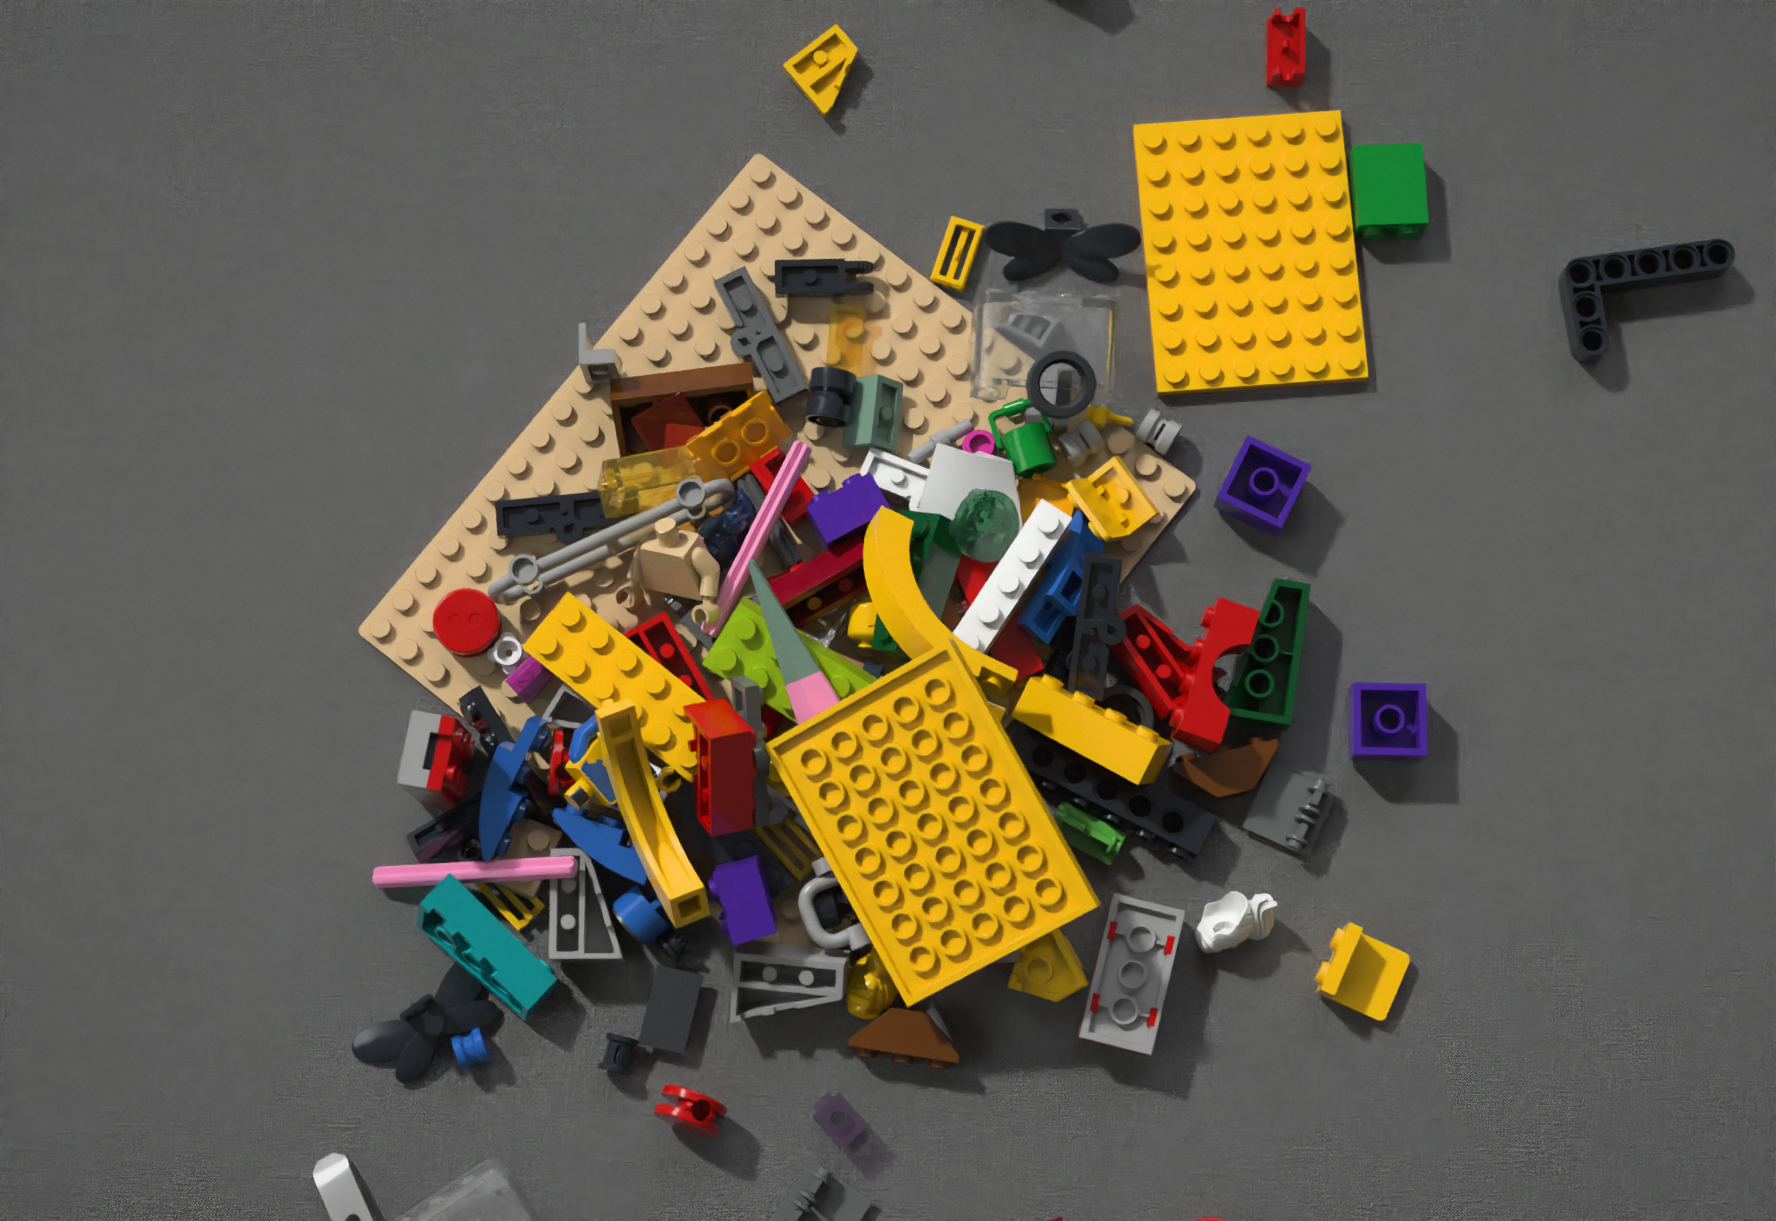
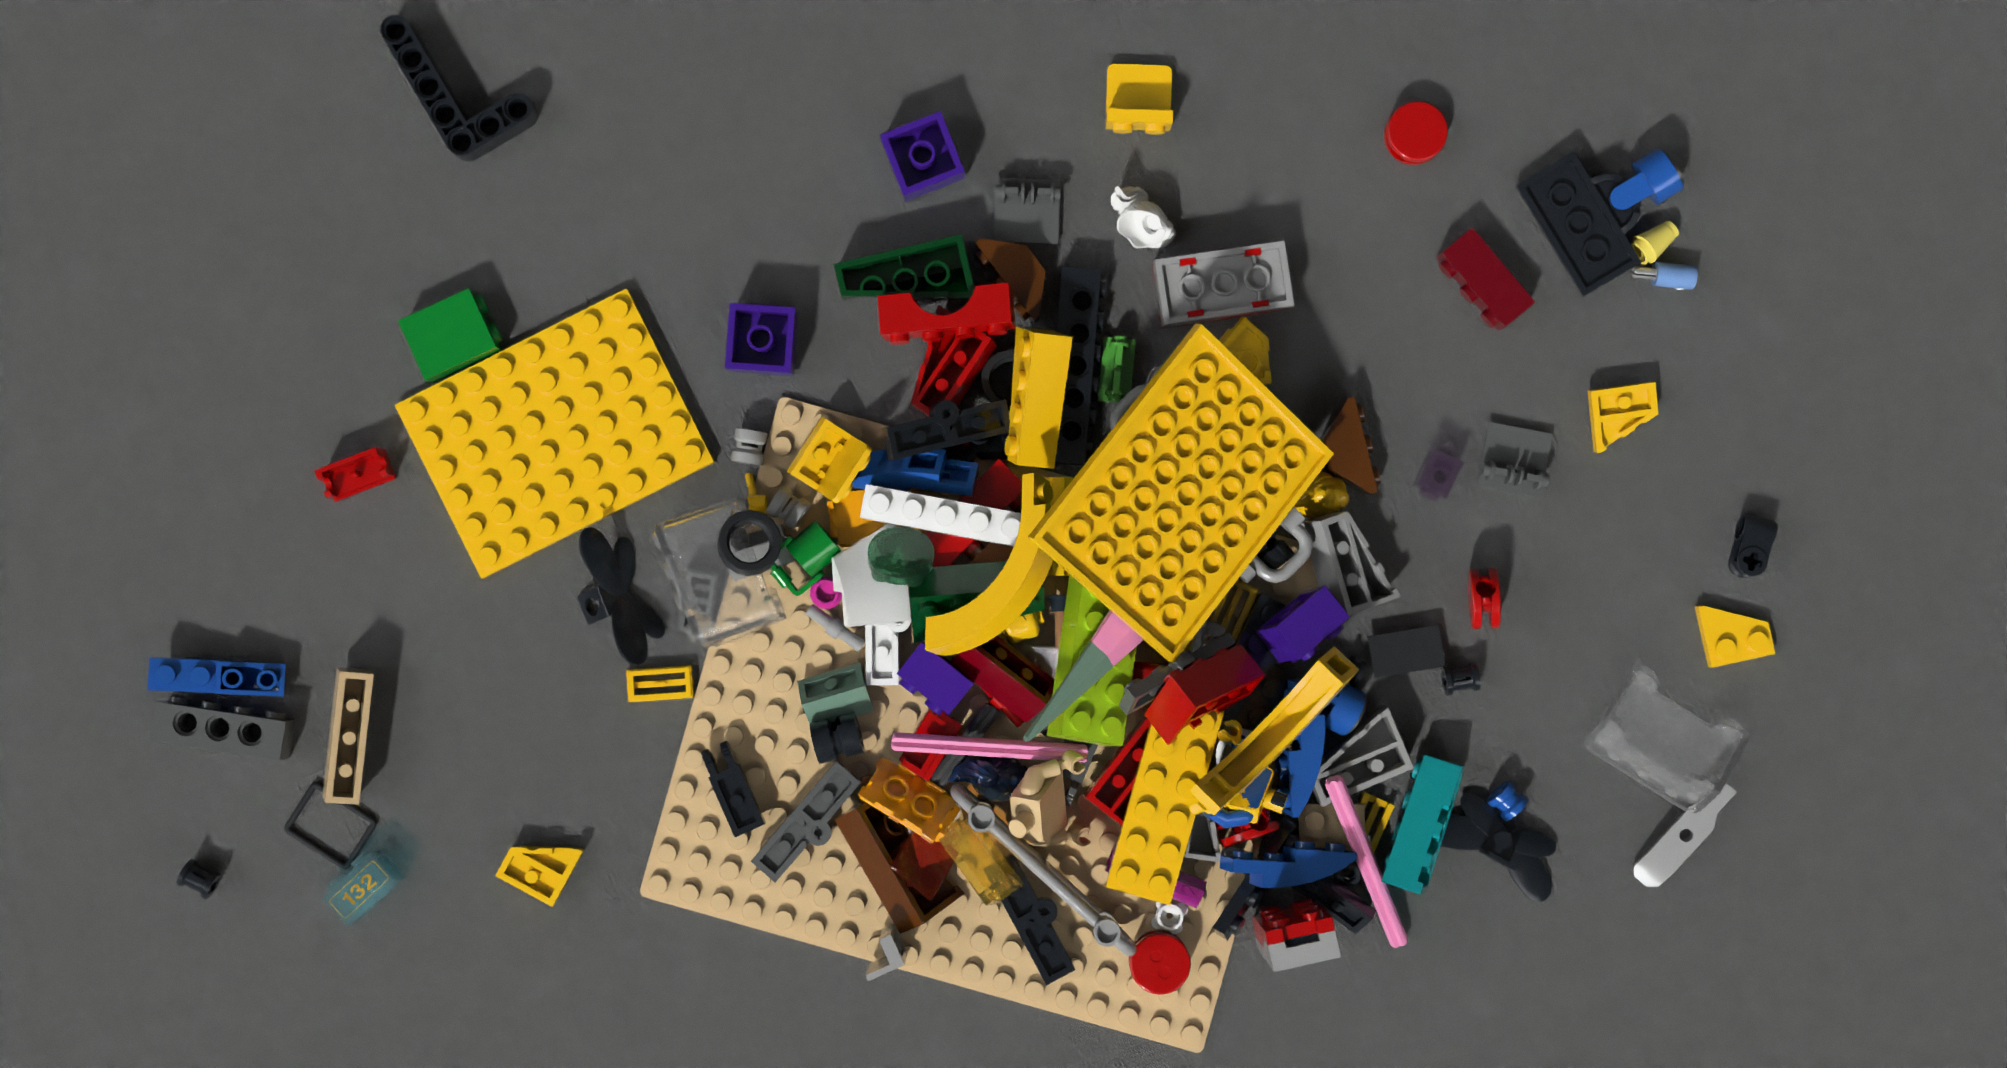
camera: 115 degrees left, 10 degrees up
clear yellow tile [826,304,866,377] -> none

